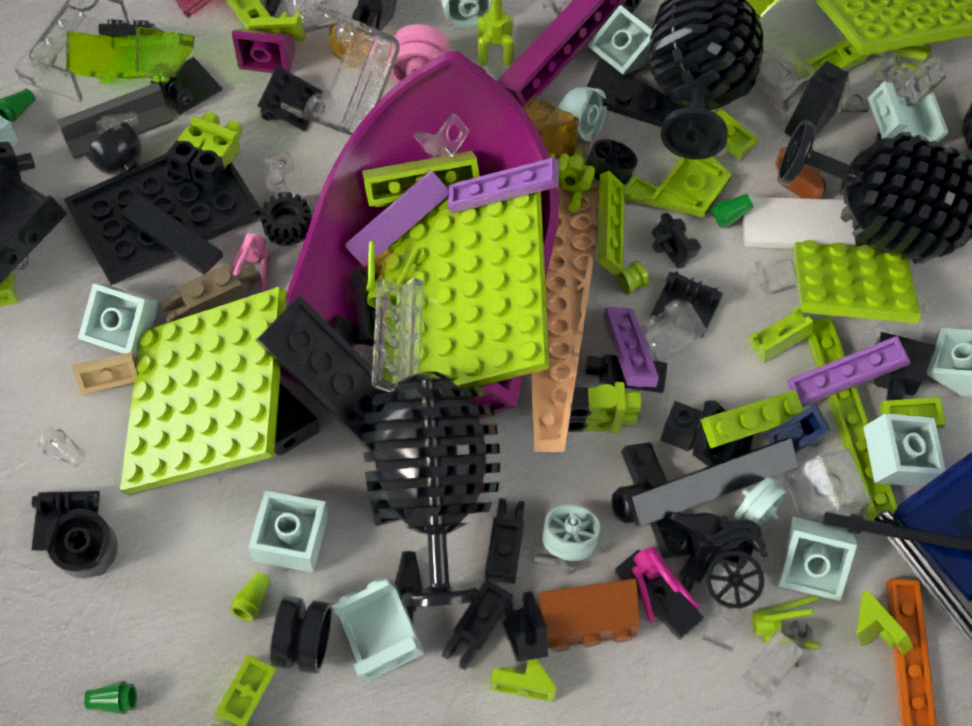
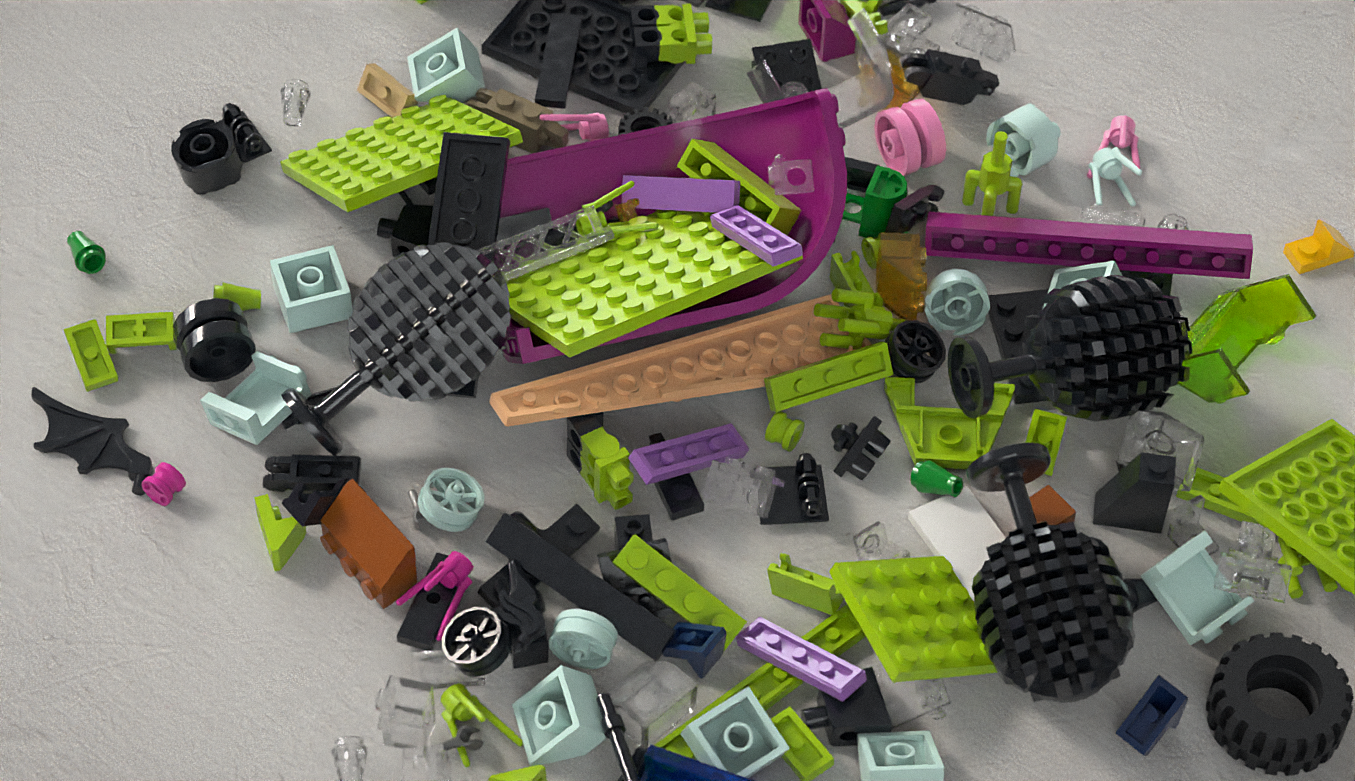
camera: 60 degrees right, 10 degrees down
black hinge [484,498,525,584] -> none

